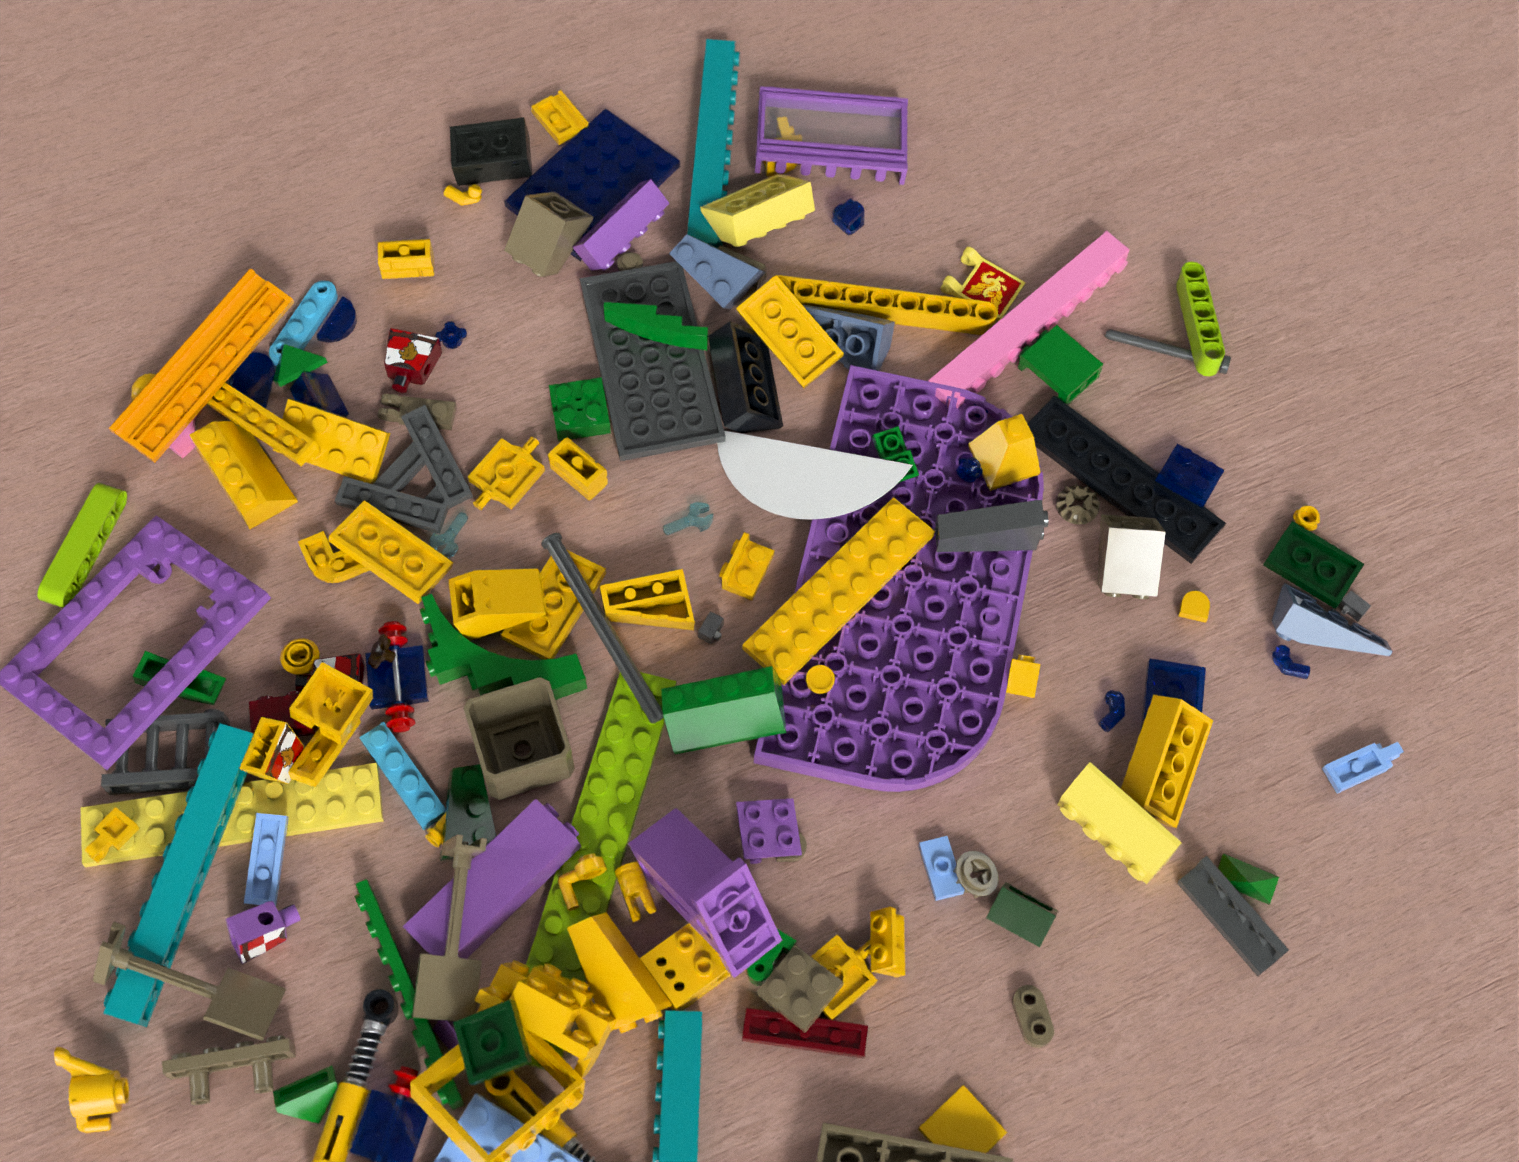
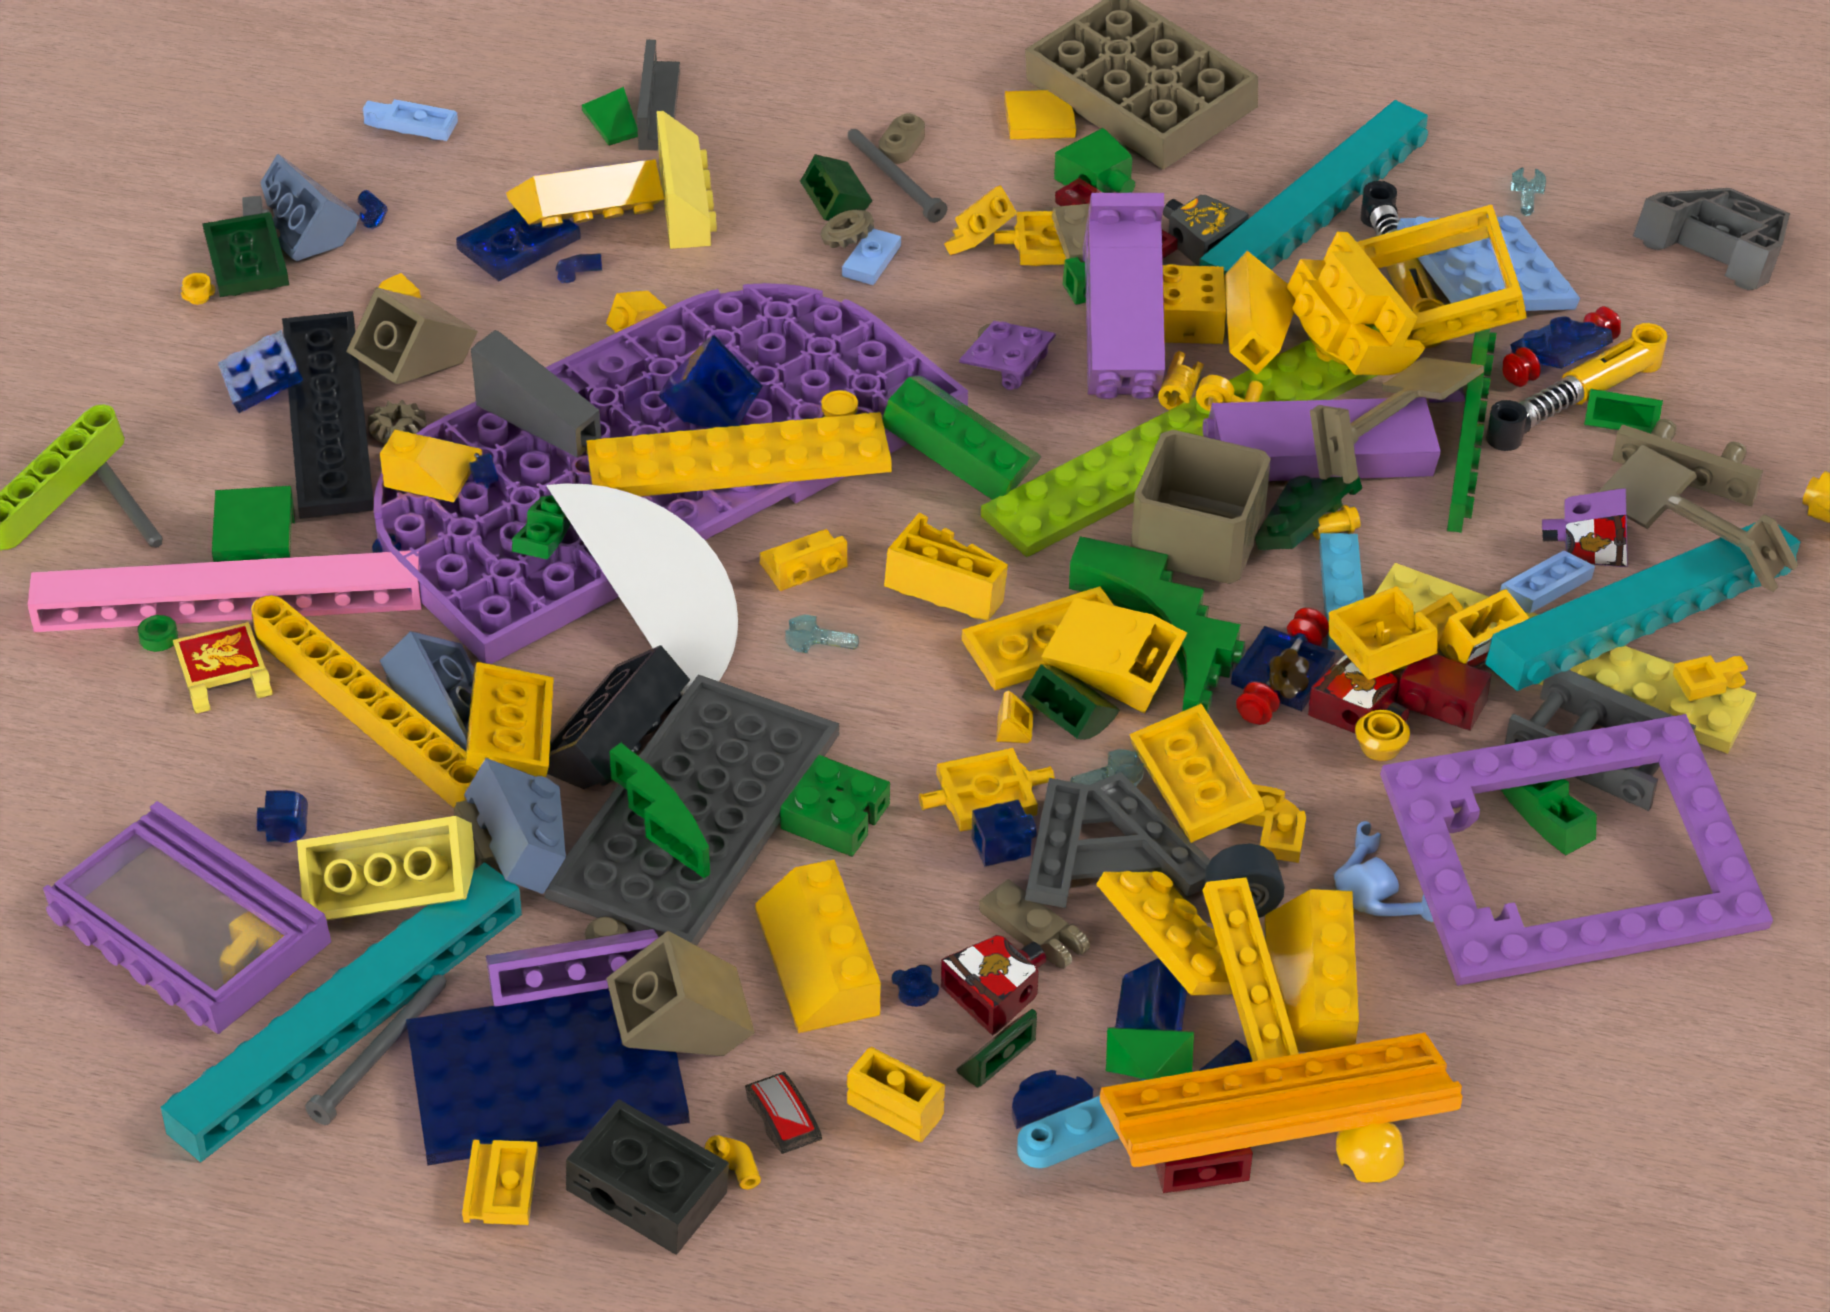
camera: 140 degrees left, 20 degrees down
lime beam [37,483,127,608] -> none
dark green plate [453,999,532,1085] -> none
dark grey axle [541,533,664,724] -> none
yellow brick [548,437,608,501] -> none
flat silver piece [698,611,724,644] -> none
none -> green tile [137,615,178,652]
none -> dark grey bar [305,974,447,1125]
none -> clear blue slope [658,335,763,428]
none -> slope [745,1071,822,1154]
none -> yellow slope [755,859,881,1033]
none -> dark grey bar [848,129,947,223]
none -> dark green slope [956,1009,1037,1088]
none -> clear blue brick [971,799,1037,867]
none -> yellow slope [996,690,1033,743]
none -> dark green brick [1022,664,1120,740]
none -> green torso [1054,128,1135,193]
none -> dark grey torso [1163,195,1249,266]
none -> black wheel [1205,843,1285,918]
none -> light blue piece [1334,821,1434,922]

